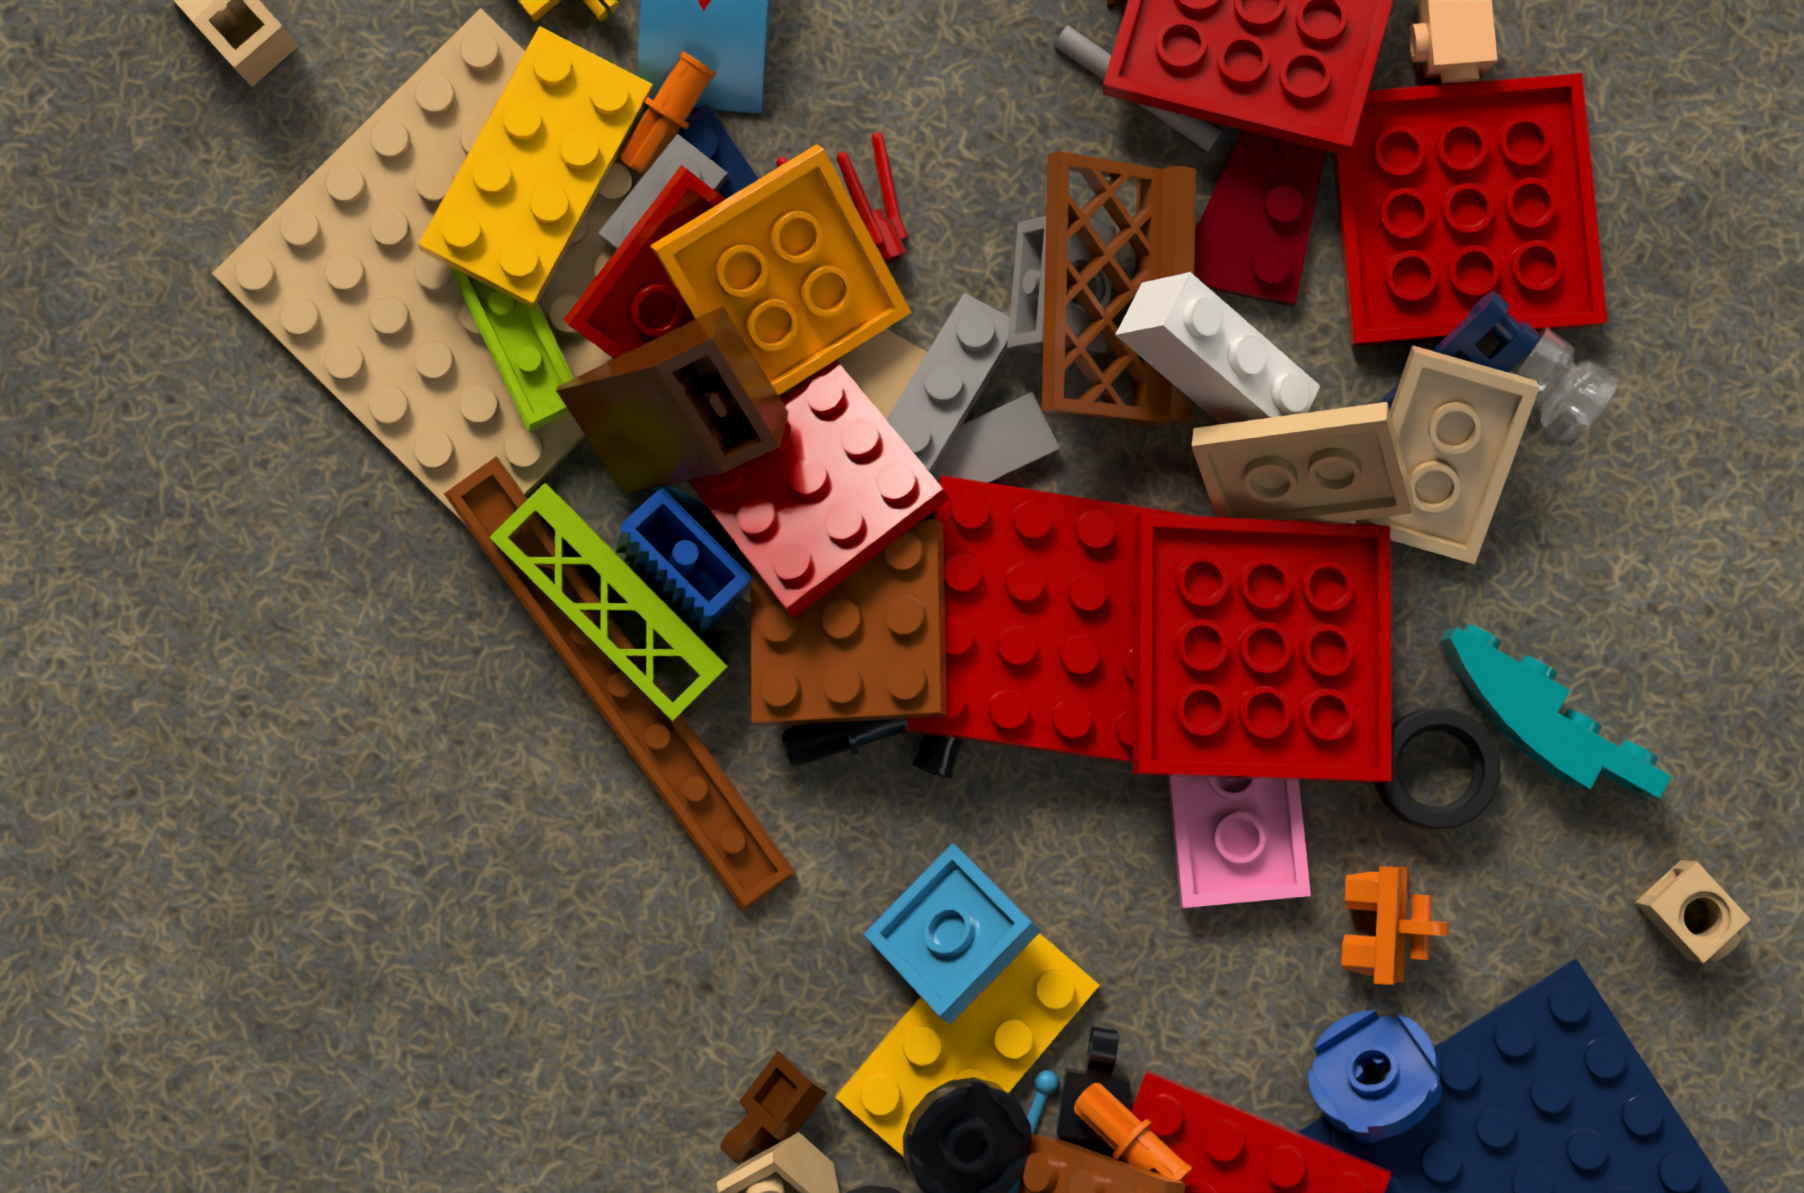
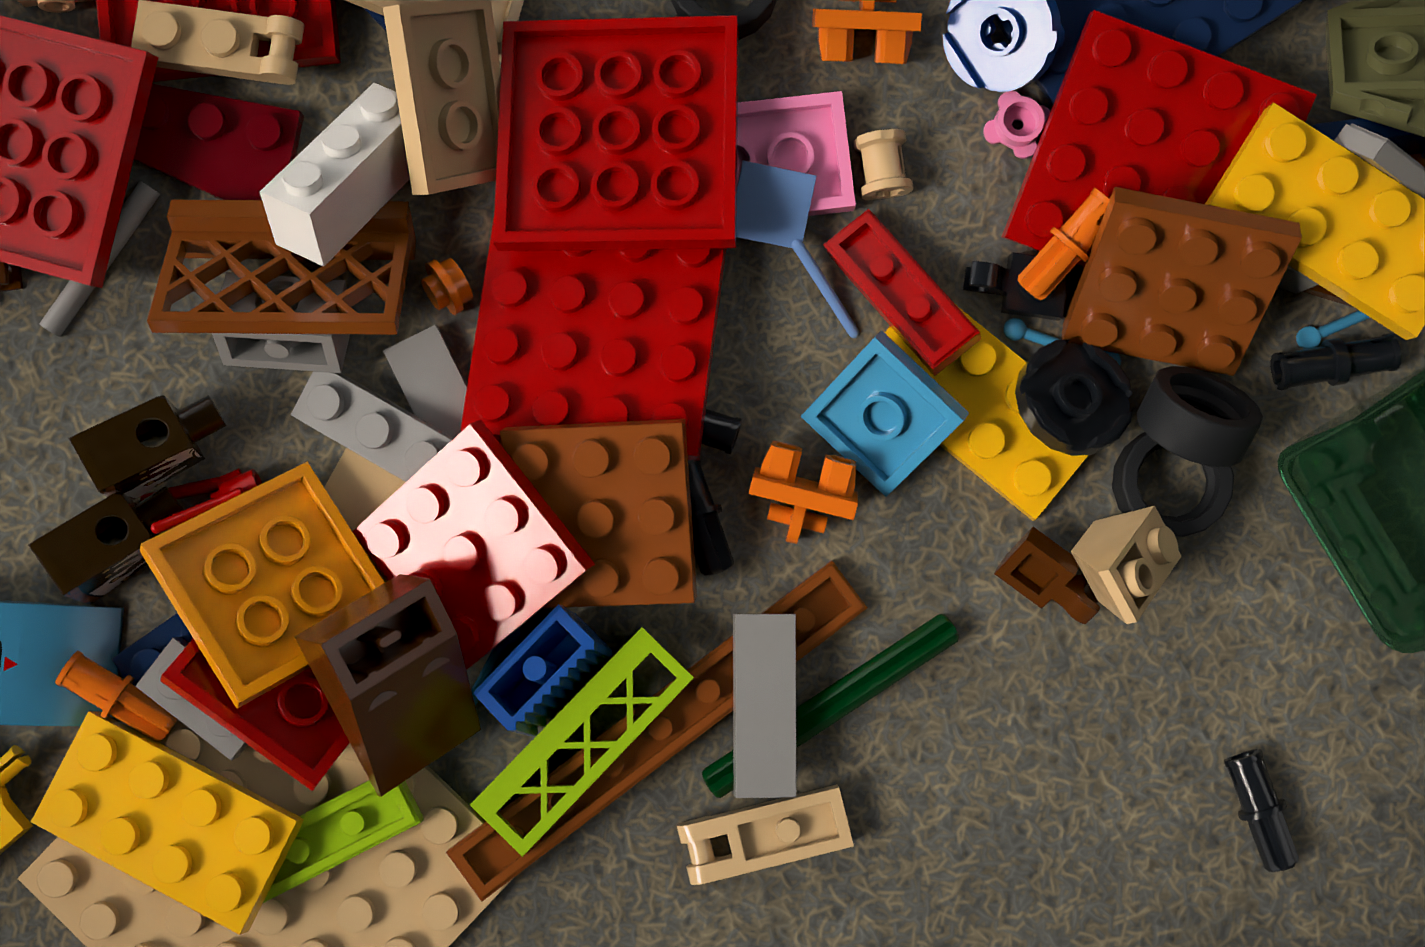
camera: 90 degrees left, 0 degrees up
none -> dark brown torso [28,486,184,605]
none -> dark brown torso [69,395,227,500]
none -> tan plate [131,0,305,85]
none -> orange plate [421,258,473,315]
none -> tan plate [676,784,854,885]
none -> dark green axle [702,614,960,798]
none -> light grey tile [733,614,797,798]
none -> medium blue piece [736,160,860,338]
none -> orange hips [748,441,858,544]
none -> red tile [823,209,981,376]
none -> tan bush [853,129,914,200]
none -> bright pink plate [983,91,1050,159]

